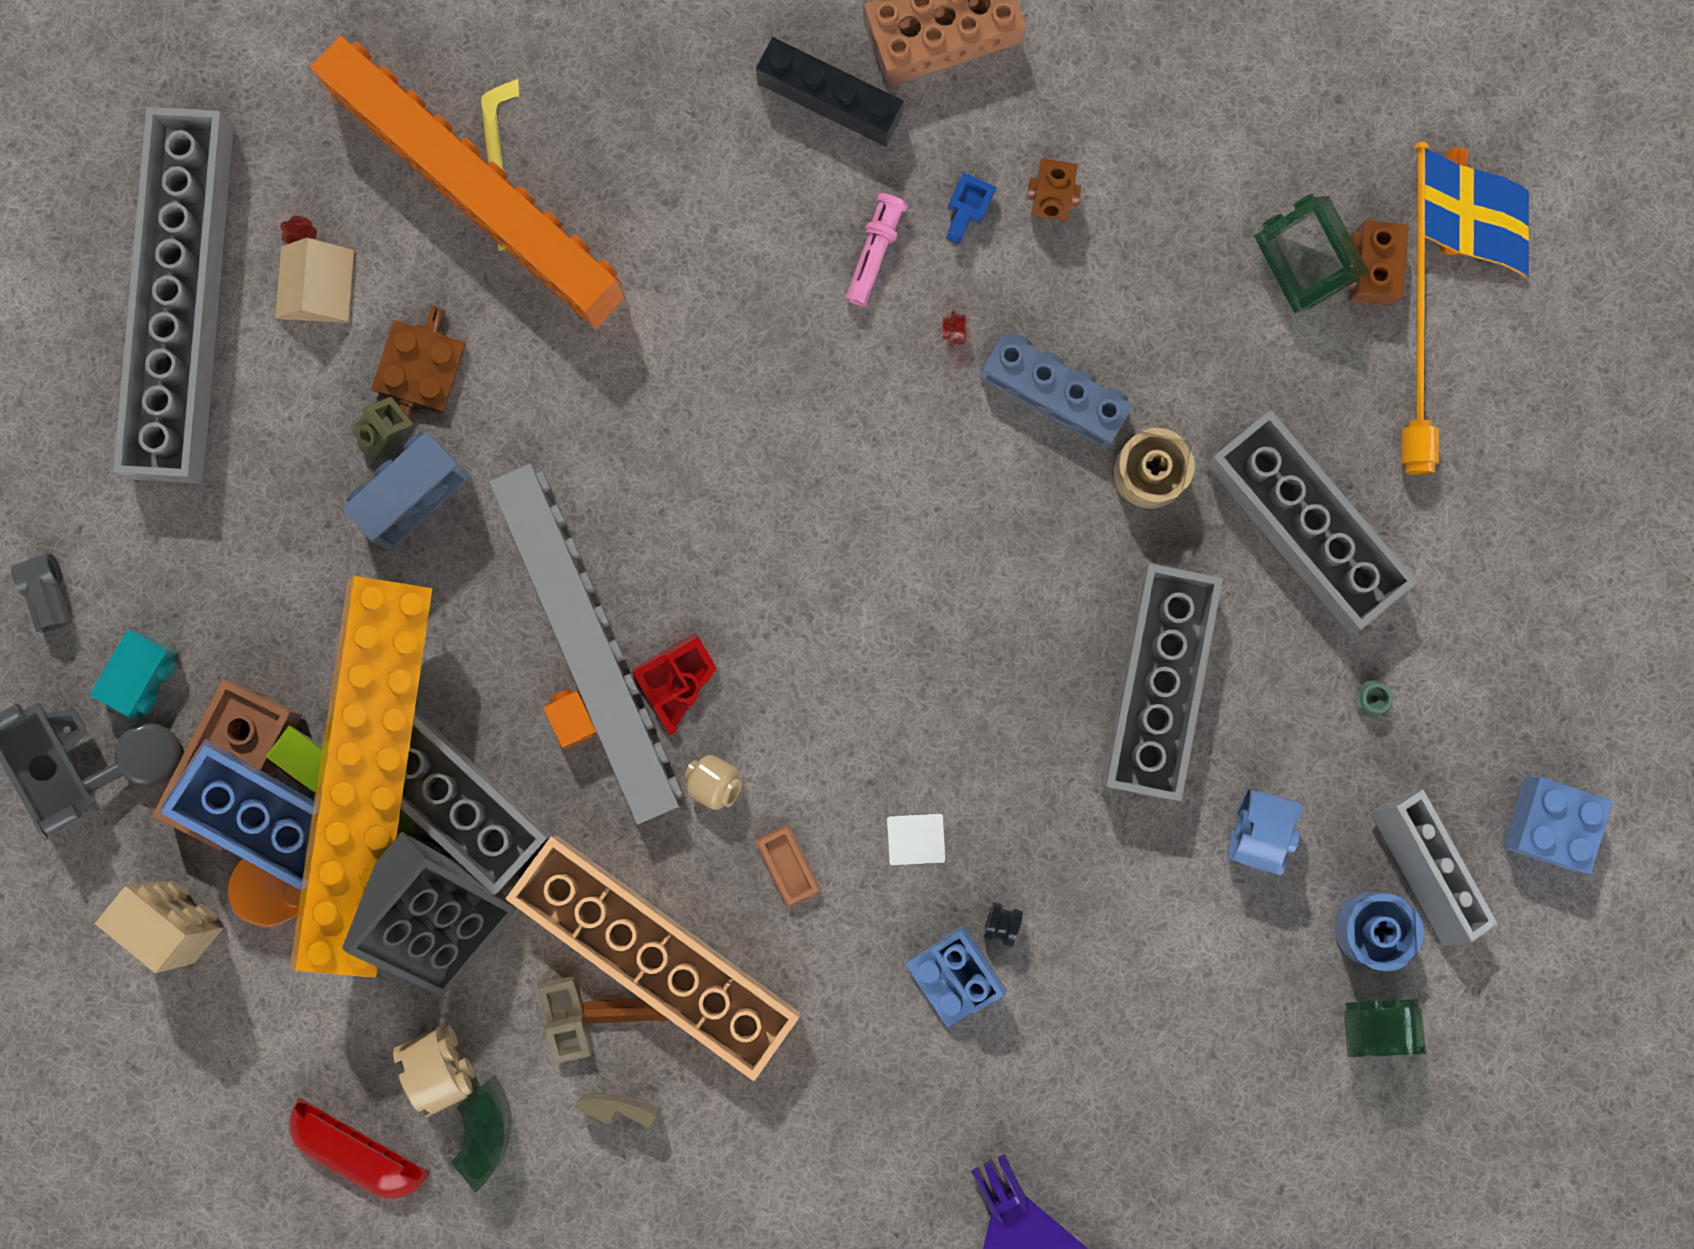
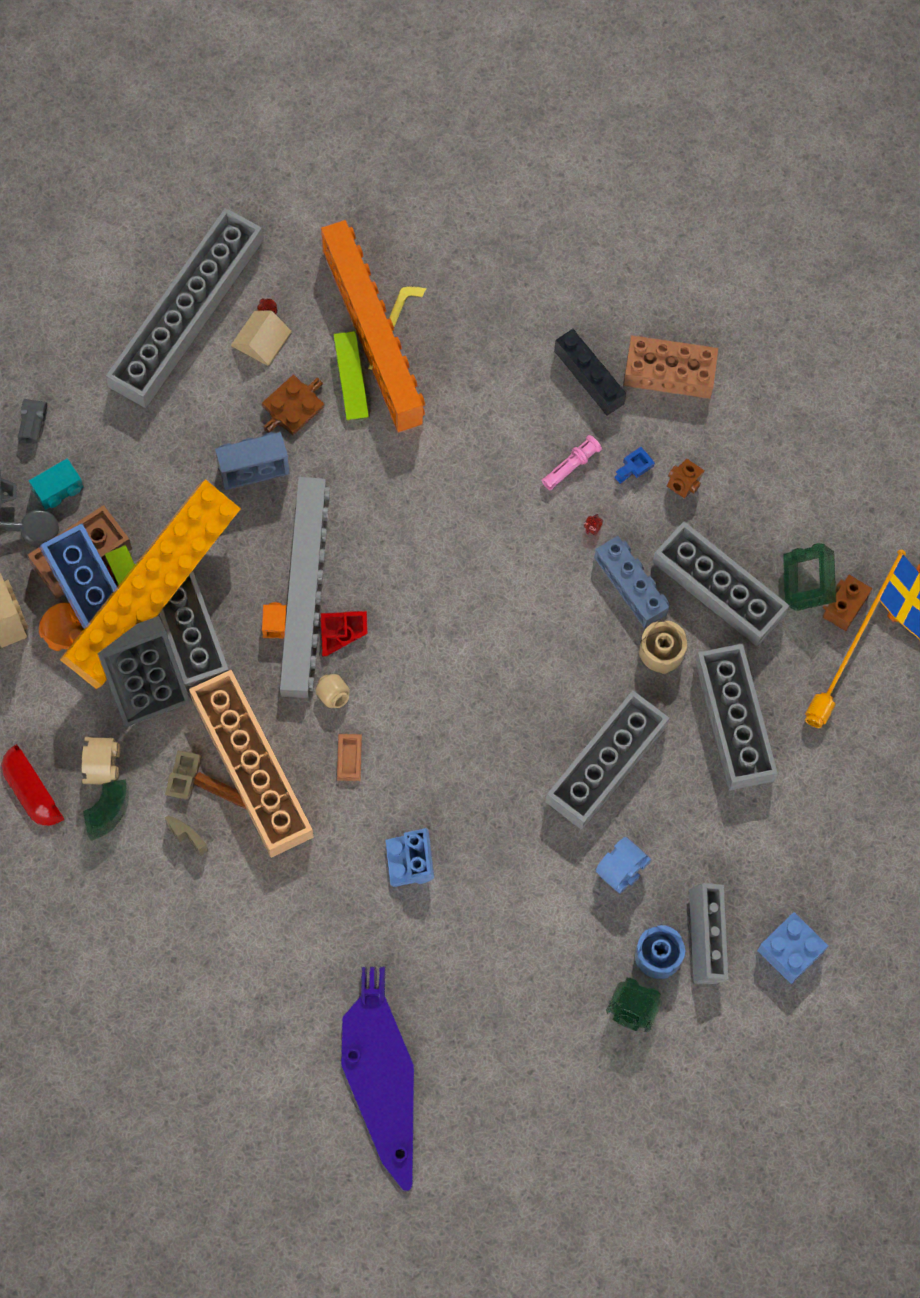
camera: 25 degrees right, 15 degrees down
olive brick [352,397,414,459] -> none
white sticker [887,814,945,865] -> none
black wheel [983,902,1023,947] -> none
sand green plate [1355,680,1393,717] -> none
none -> lime slope [333,331,369,421]
none -> light grey brick [652,521,790,647]

